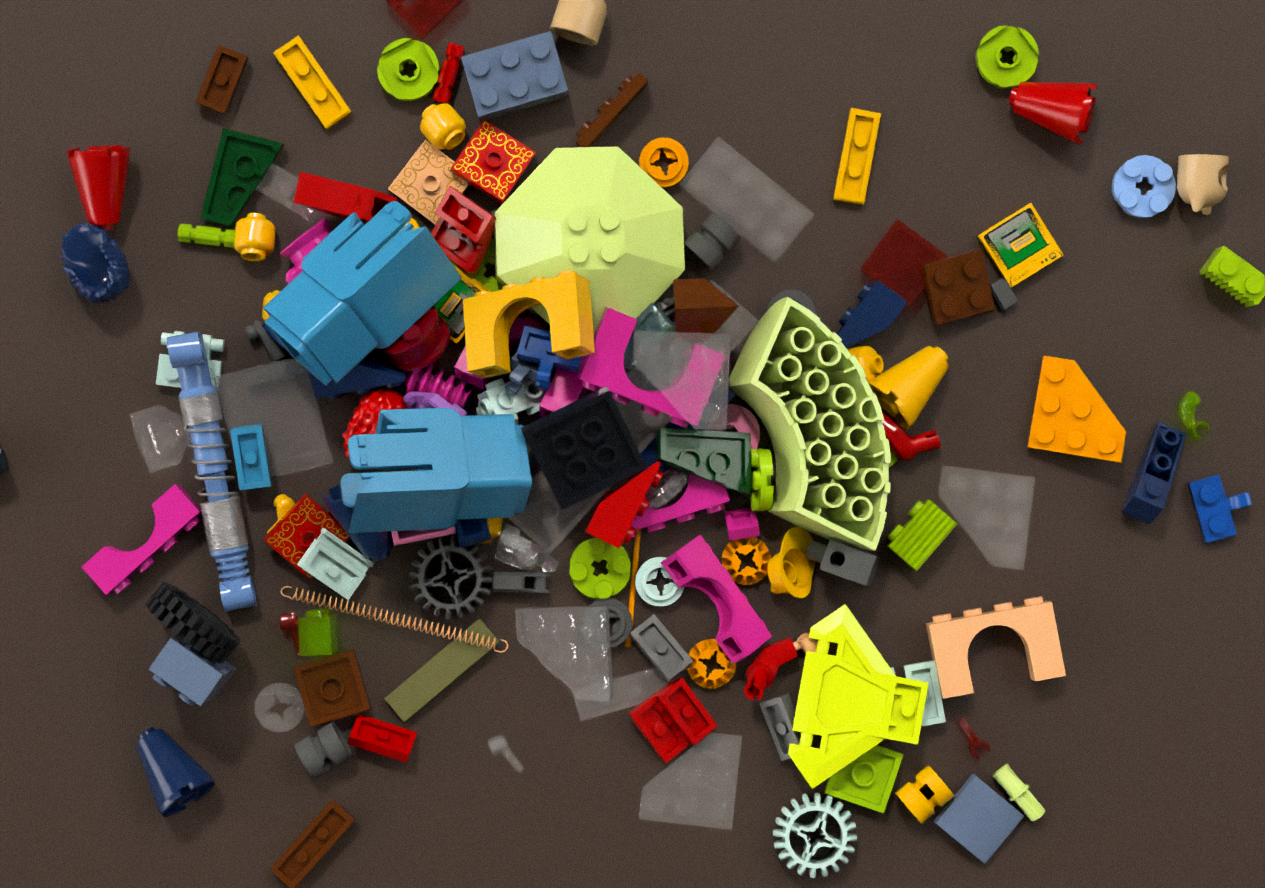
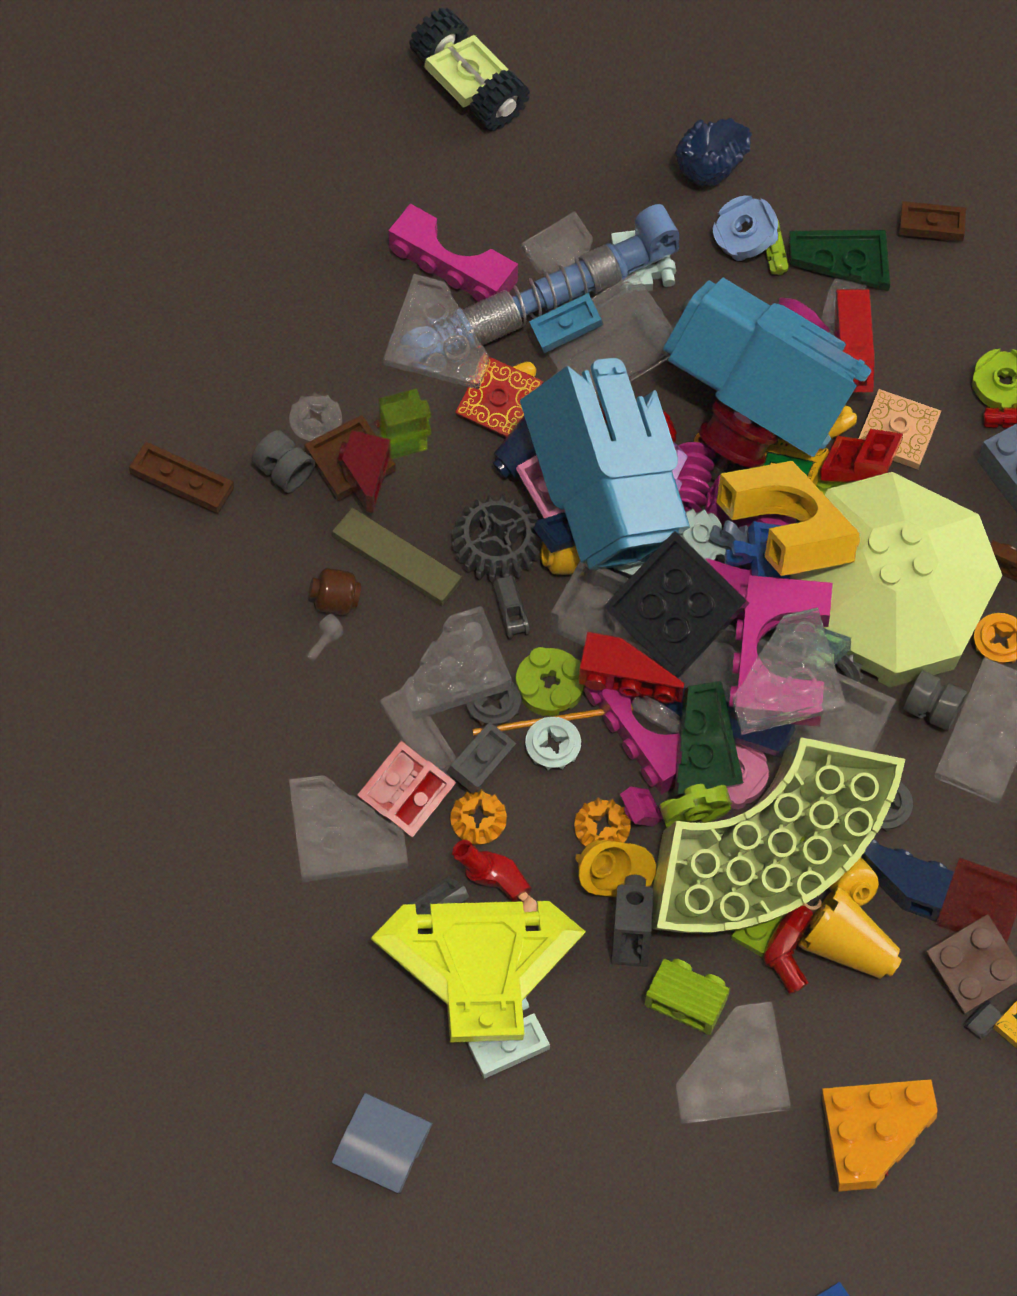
camera: 80 degrees right, 25 degrees down
red cone [67,145,131,230] -> none
dark blue cone [136,727,215,817] -> none
black tyre [145,581,241,664] -> none
sand blue brick [148,636,237,707] -> none
yellow head [234,213,276,261] -> none
yellow tile [273,35,352,130] -> none
light nougat piece [281,586,508,653] -> none
light aqua plate [297,528,374,600] -> none
dark blue slope [307,355,409,400] -> none
red plate [348,714,417,763] -> none
yellow head [420,103,466,150] -> none
plate [450,119,536,205] -> none
clear plate [494,524,559,572] -> none
dark pink arch [661,535,772,664] -> none
reddish brown slope [673,278,739,343] -> none
light aqua gear [773,792,857,878] -> none
lime plate [824,745,904,813] -> none
yellow wheel [895,765,955,824] -> none
light nougat arch [926,596,1066,699] -> none
clear red hand [957,716,990,759] -> none
yellowish green axle [992,763,1045,821] -> none
dark blue slope [1121,421,1187,525] -> none
clear neon green arm [1178,391,1210,439] -> none
none -> reddish brown head [309,568,361,616]
none -> dark red slope [338,430,391,513]
none -> clear plate [383,274,489,390]
none -> light blue plate [713,195,778,261]

